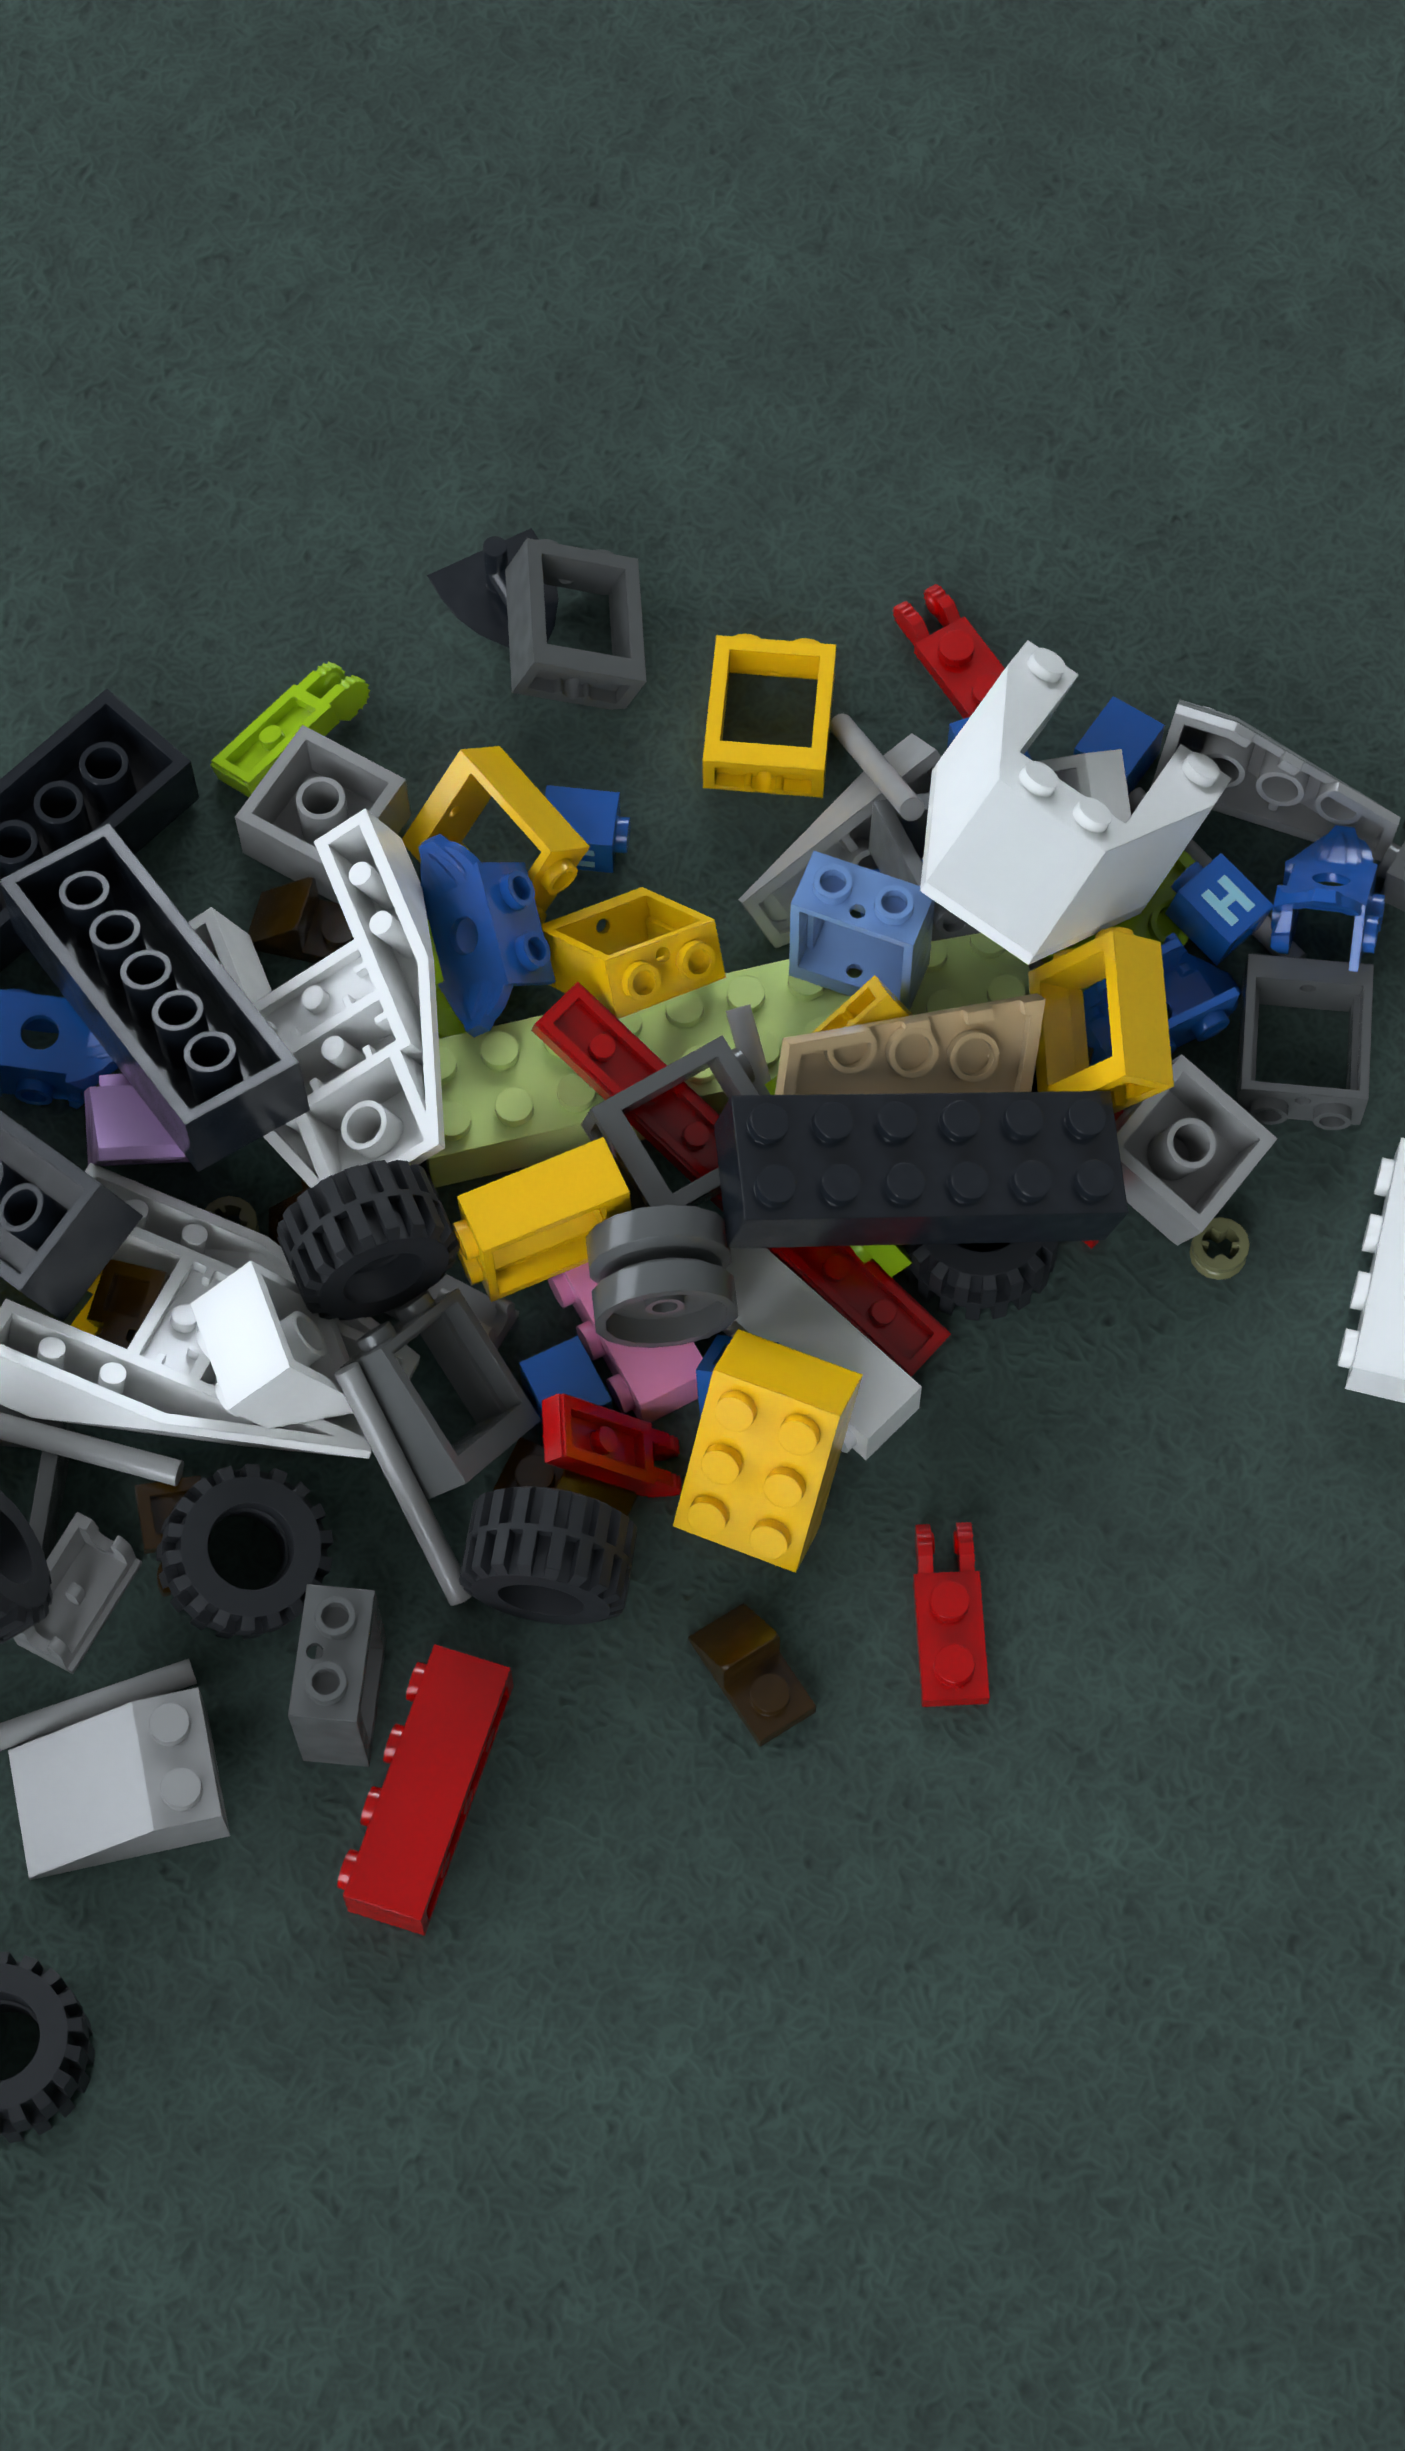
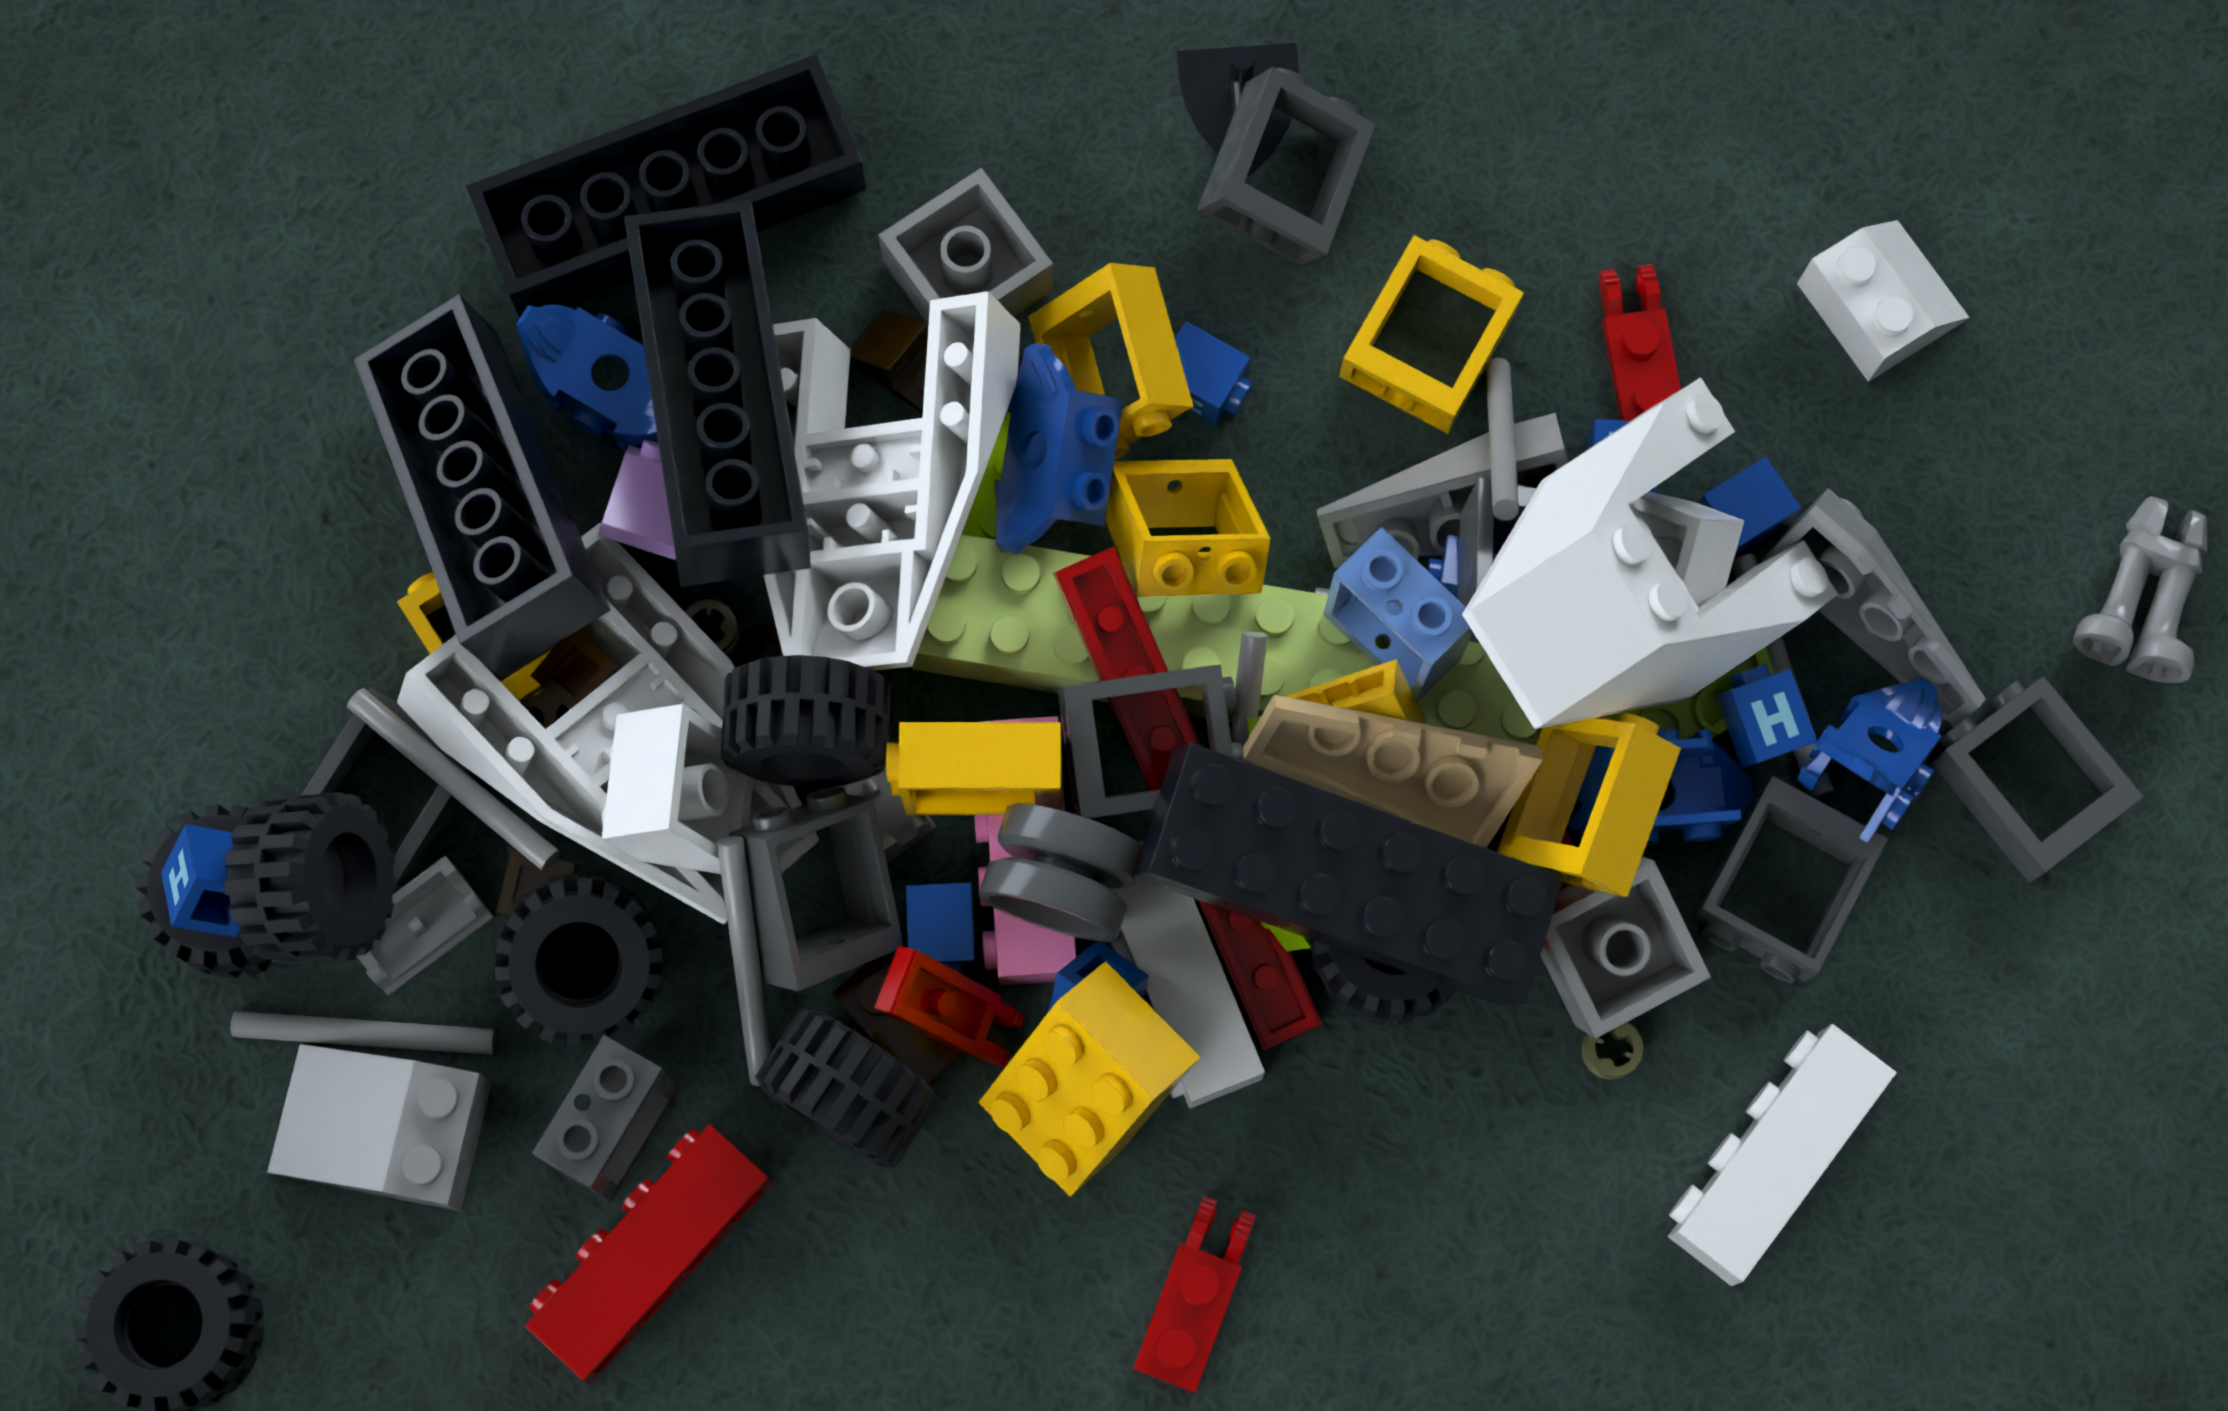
camera: 20 degrees right, 10 degrees up
lime hinge [210,661,370,797] -> none
dark brown slope [688,1603,816,1747] -> none
none -> white slope [1797,220,1969,382]

